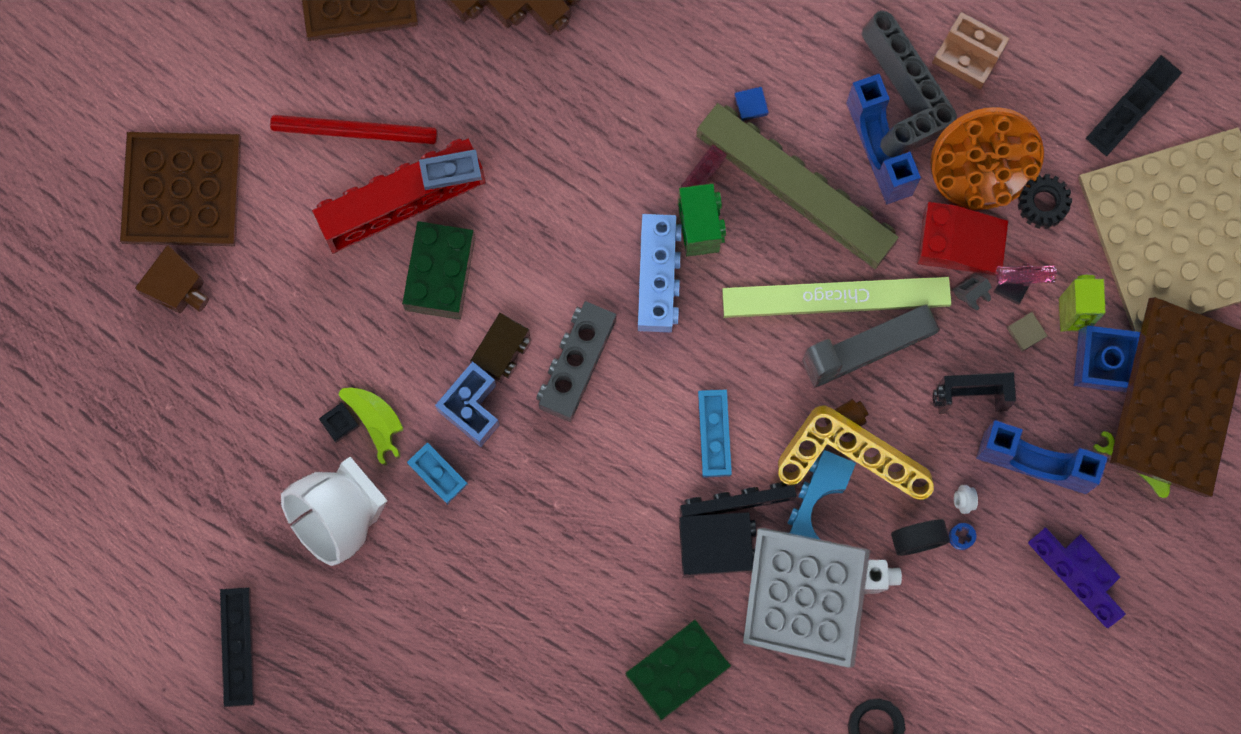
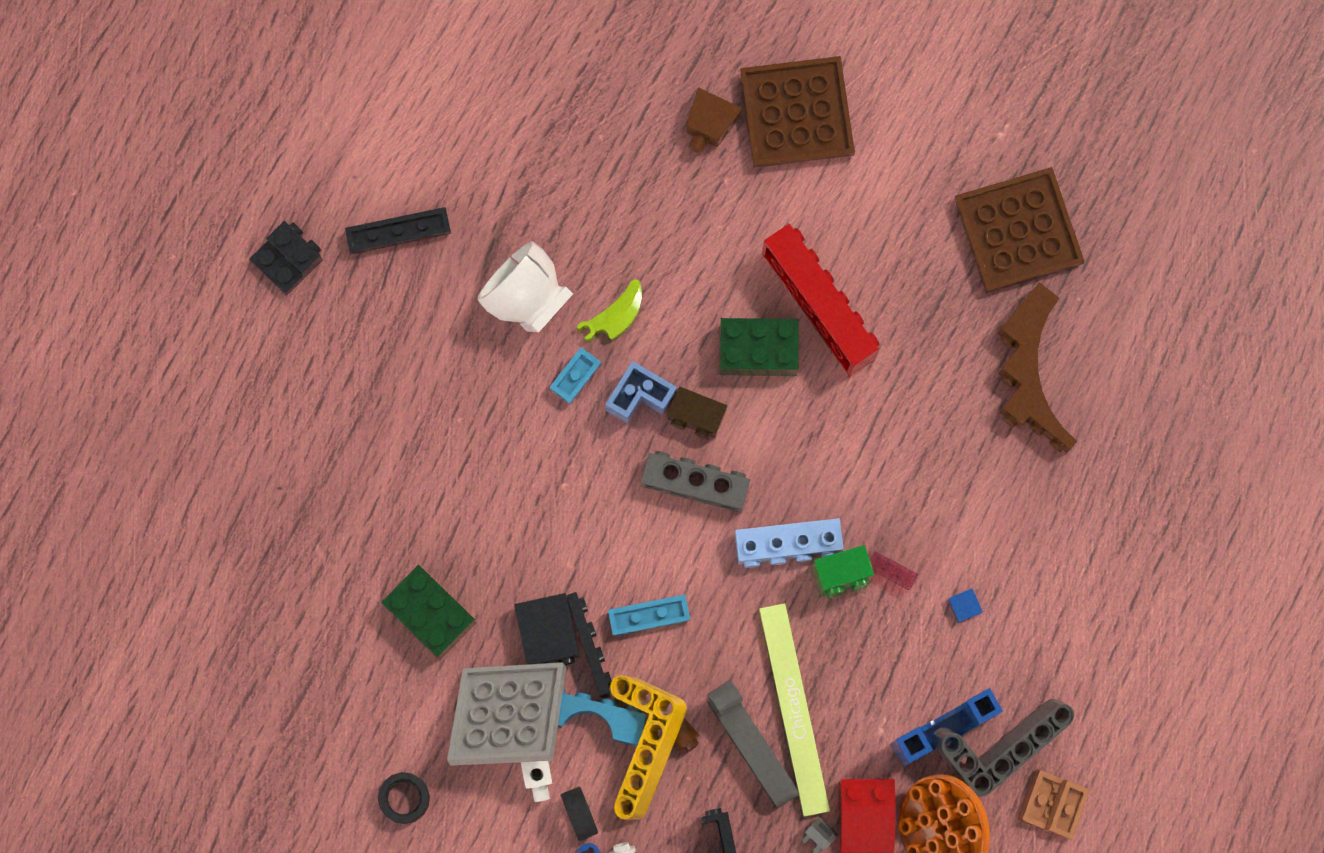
camera: 80 degrees right, 0 degrees up
red axle [270,115,438,144] -> none
black tile [319,402,359,443] -> none
sand blue plate [419,149,482,190] -> none
olive brick [696,103,899,270] -> none

